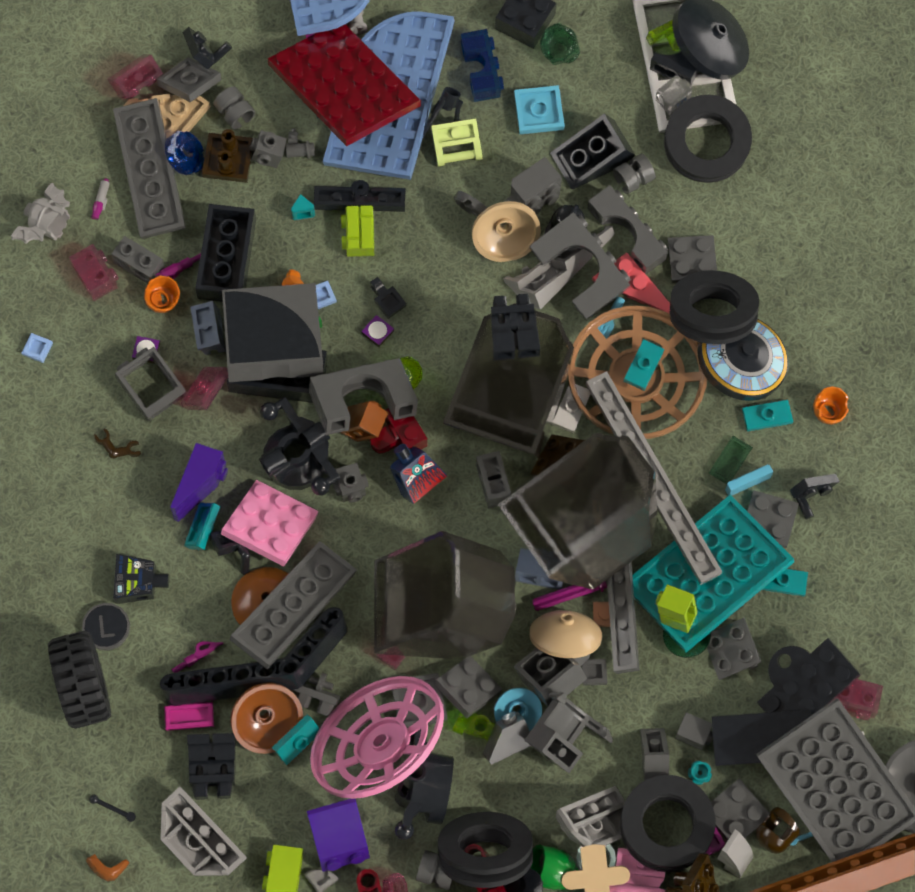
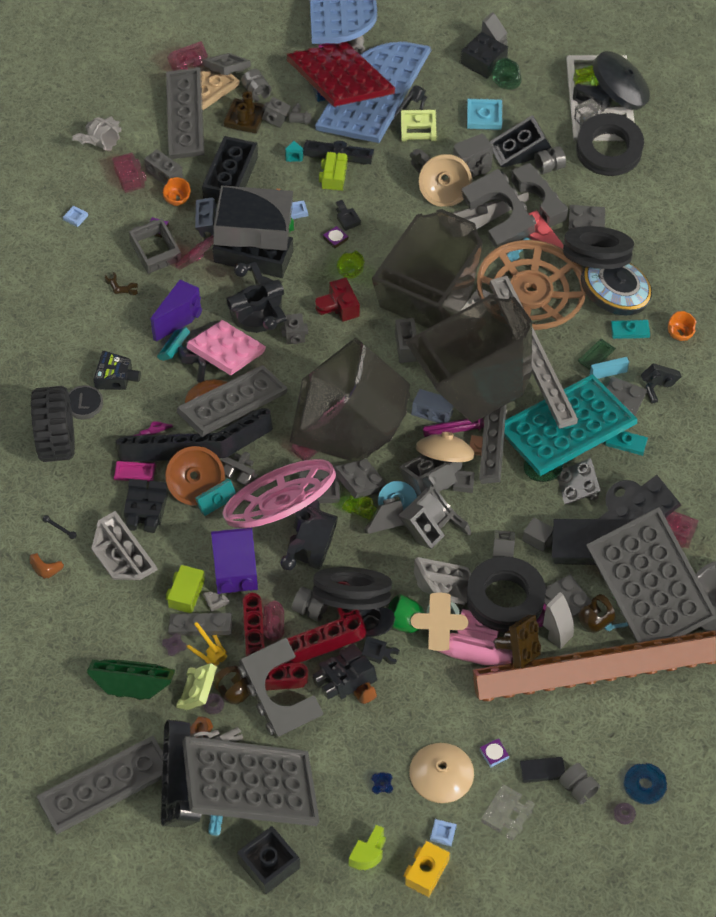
camera: 10 degrees right, 15 degrees down
piece [91,178,110,220] -> none
magenta hand [155,253,201,279] -> none
clear blue tile [165,130,205,176] -> none
black plate [182,27,232,69] -> none
dark grey arch [309,358,418,435] -> none
dark orange brick [340,400,388,442] -> none
torso [390,444,447,504] -> none
clear blue arch [460,29,504,102] -> none
black hips [491,294,540,360] -> none
teal plate [623,339,665,391] -> none
lime piece [656,584,698,633] -> none
teal plate [688,761,712,785] -> none

